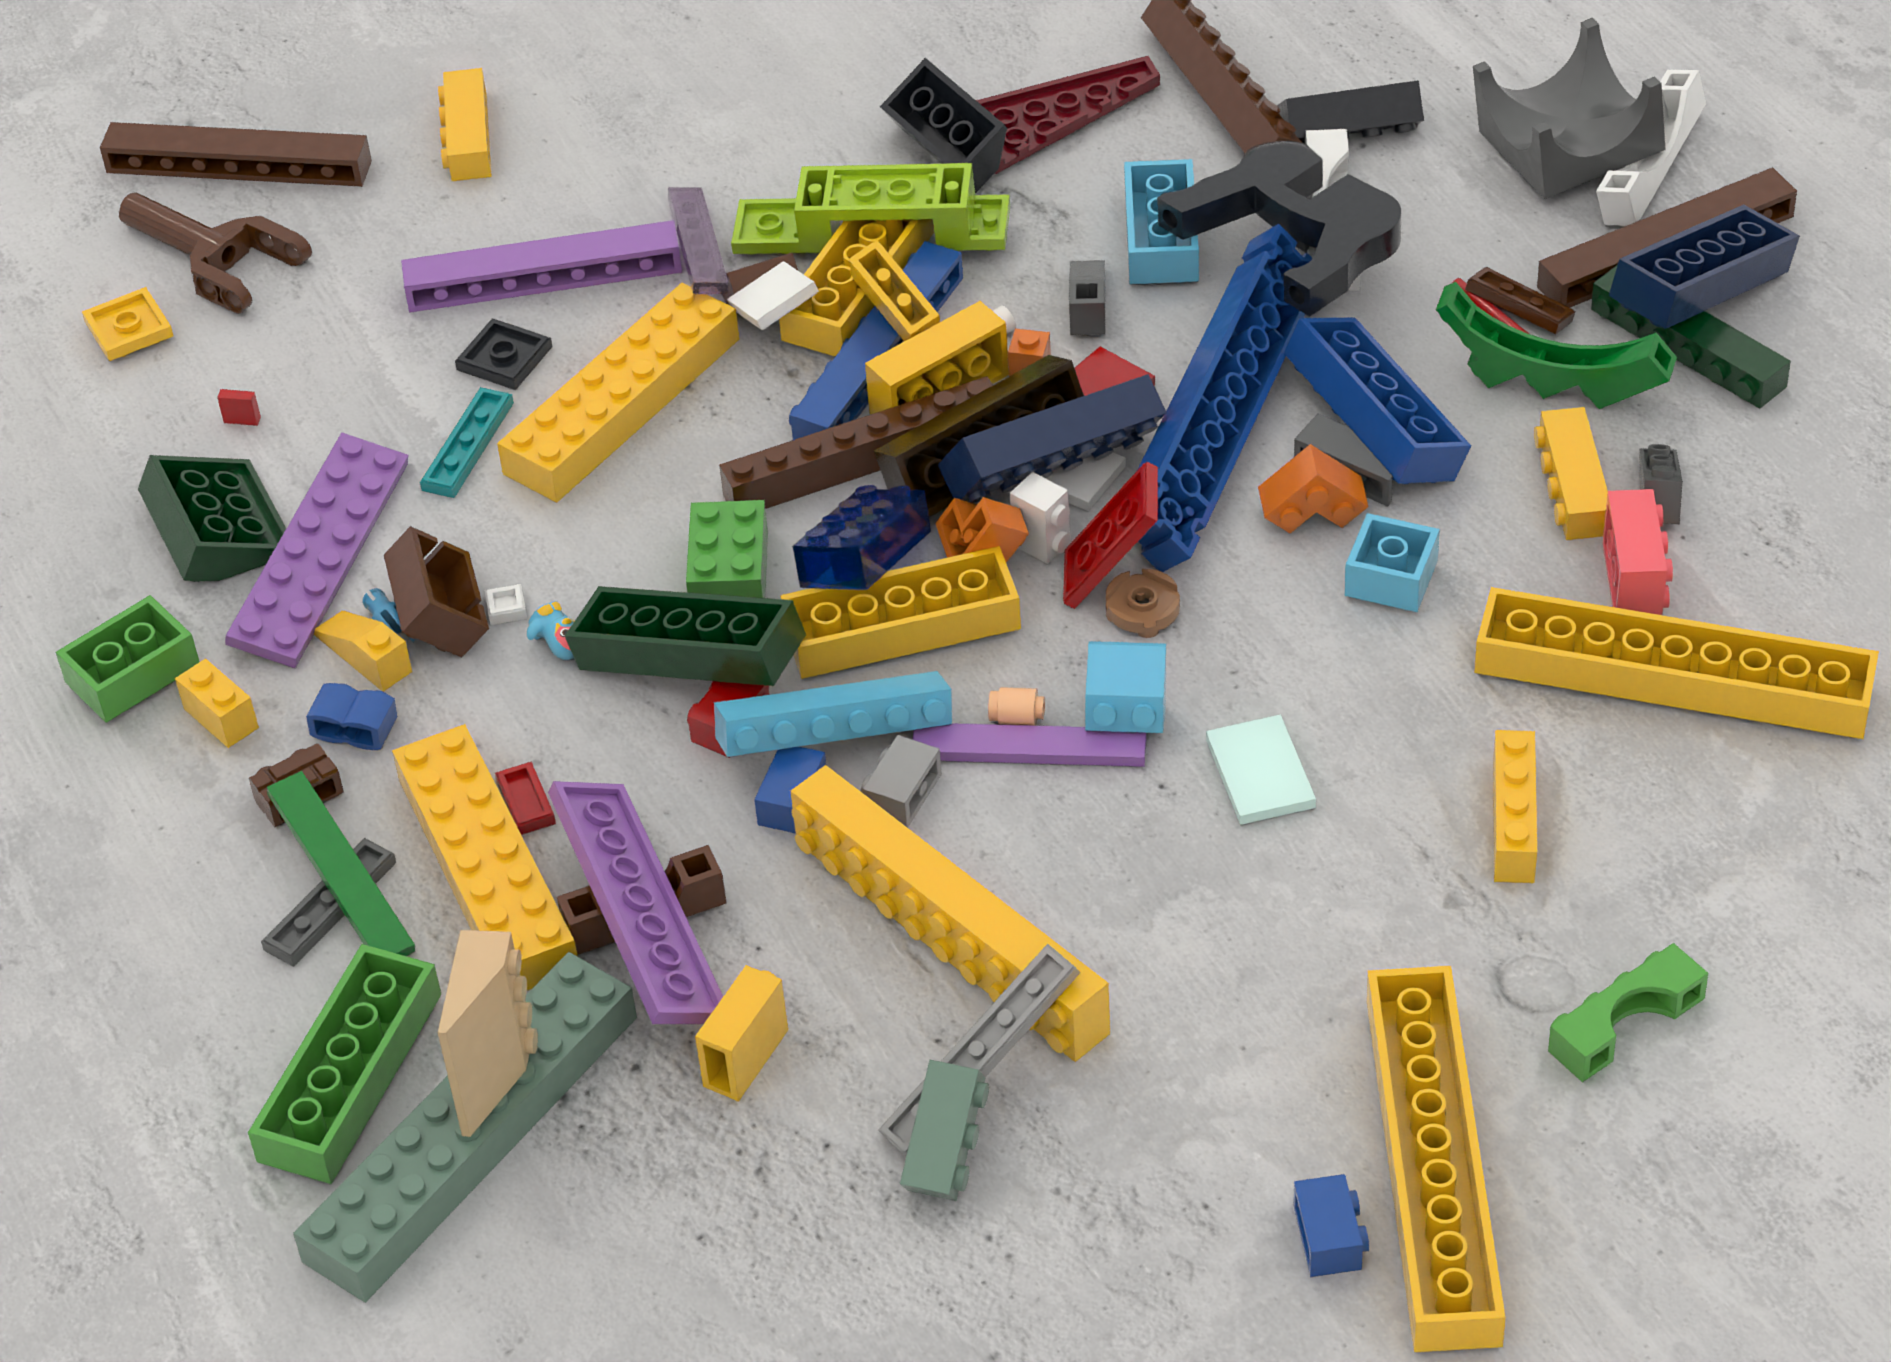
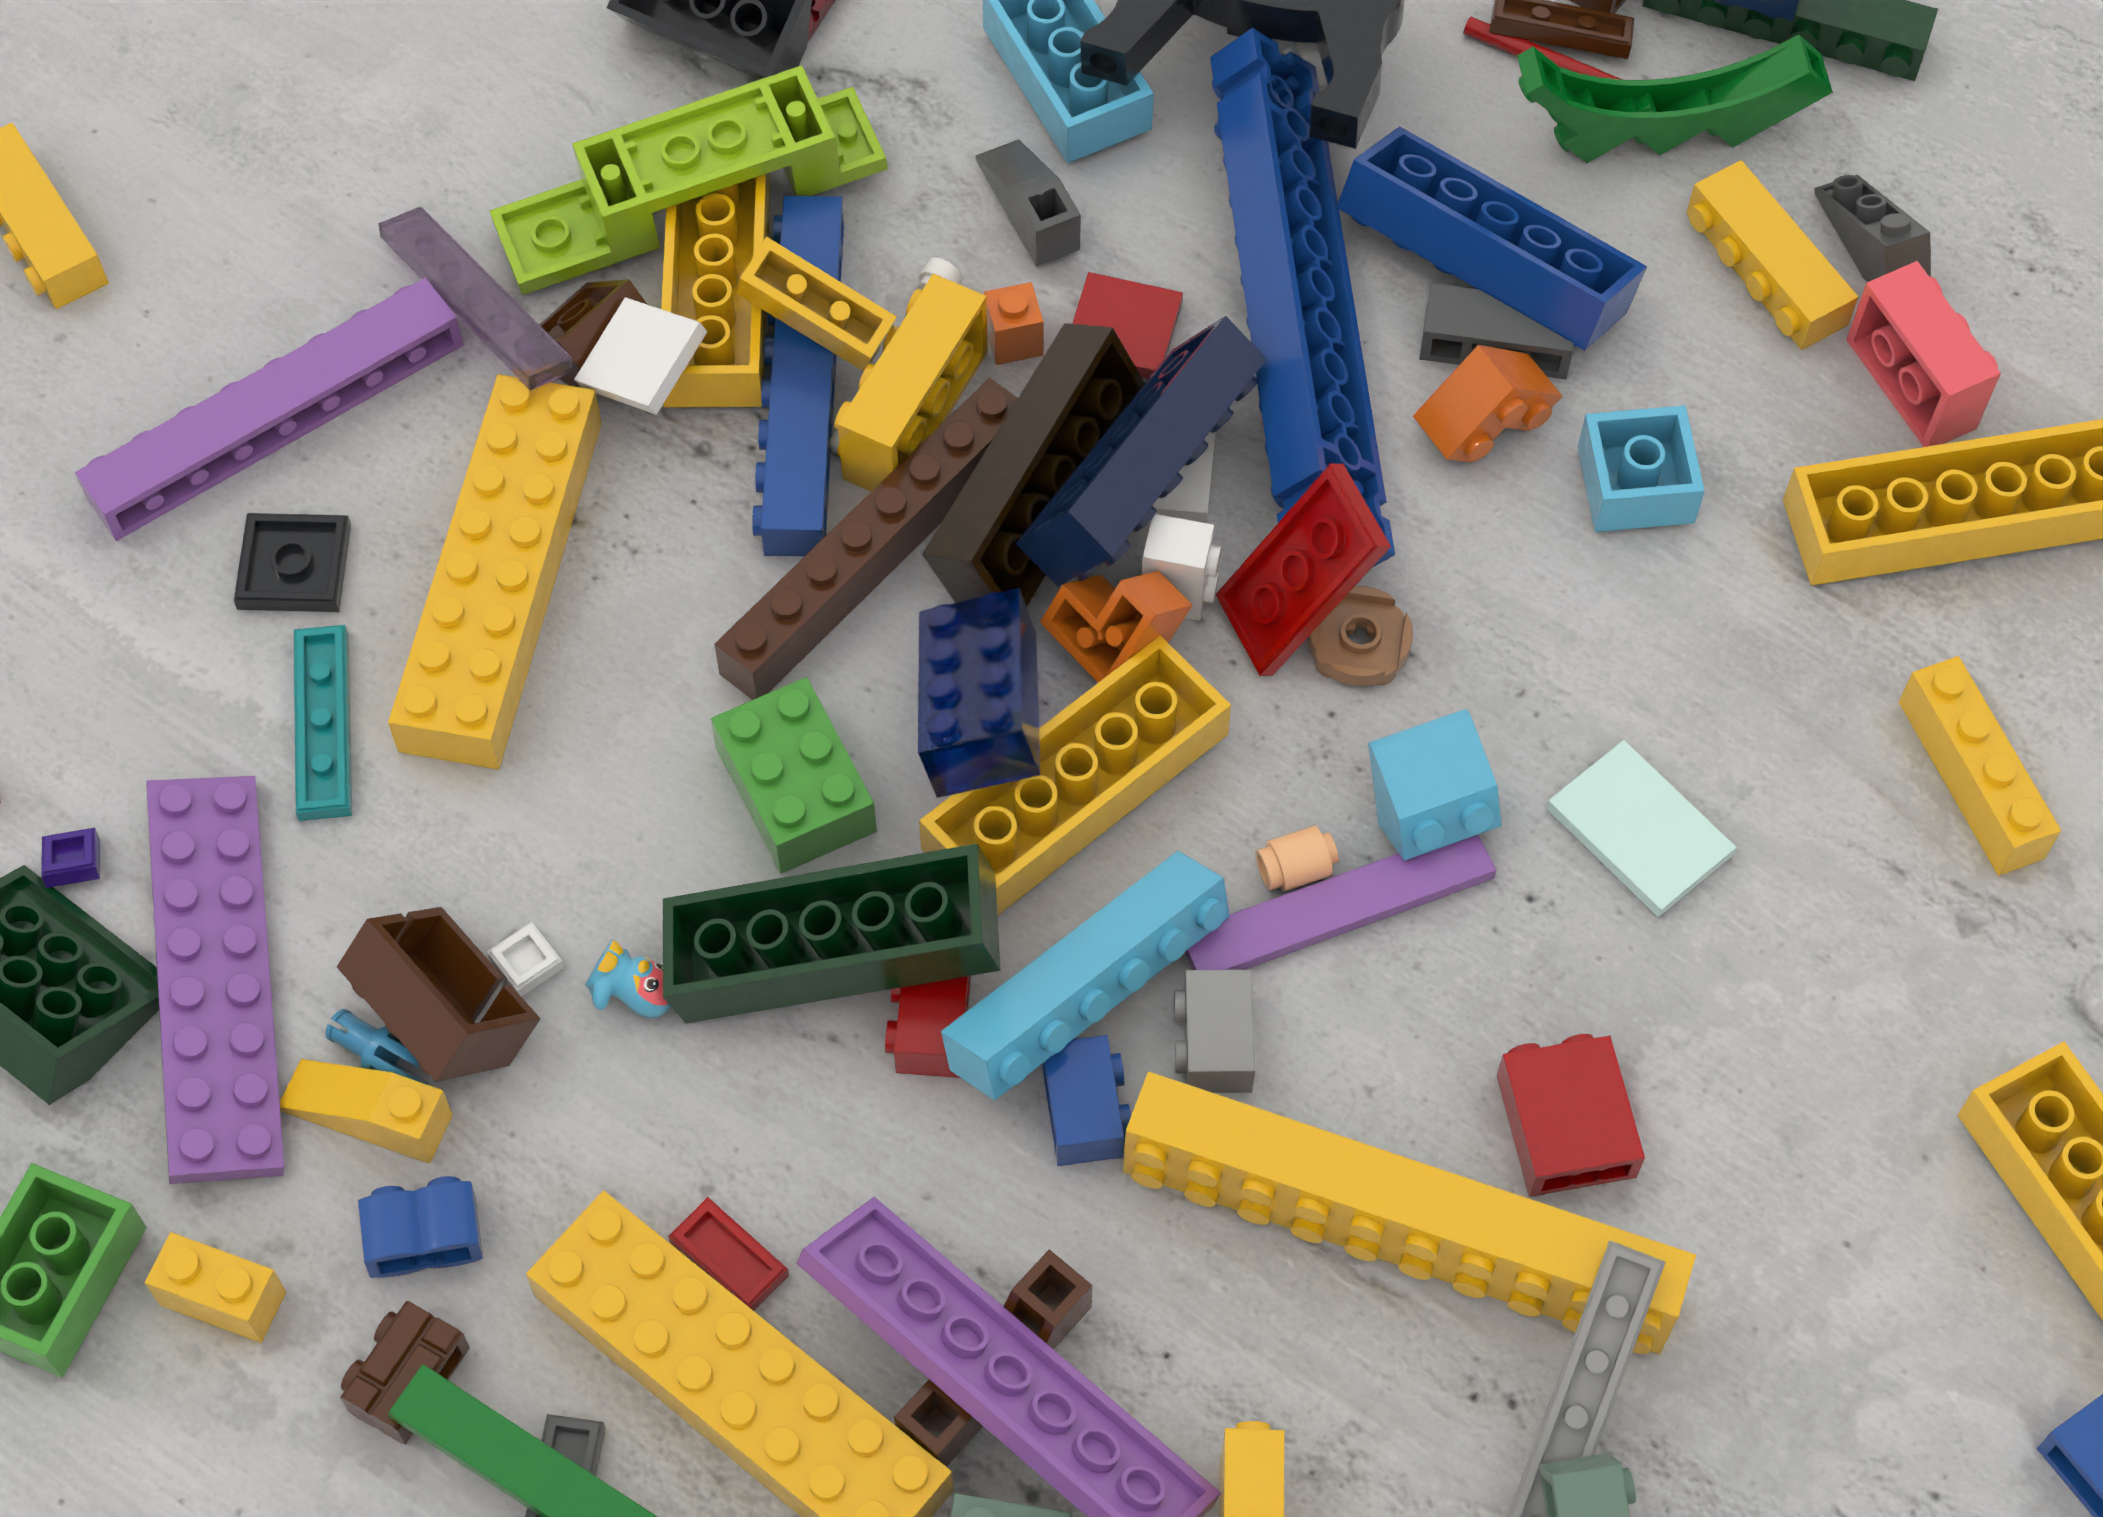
camera: 30 degrees left, 15 degrees up
none -> dark purple tile [41,827,100,888]
none -> red brick [1497,1034,1645,1197]

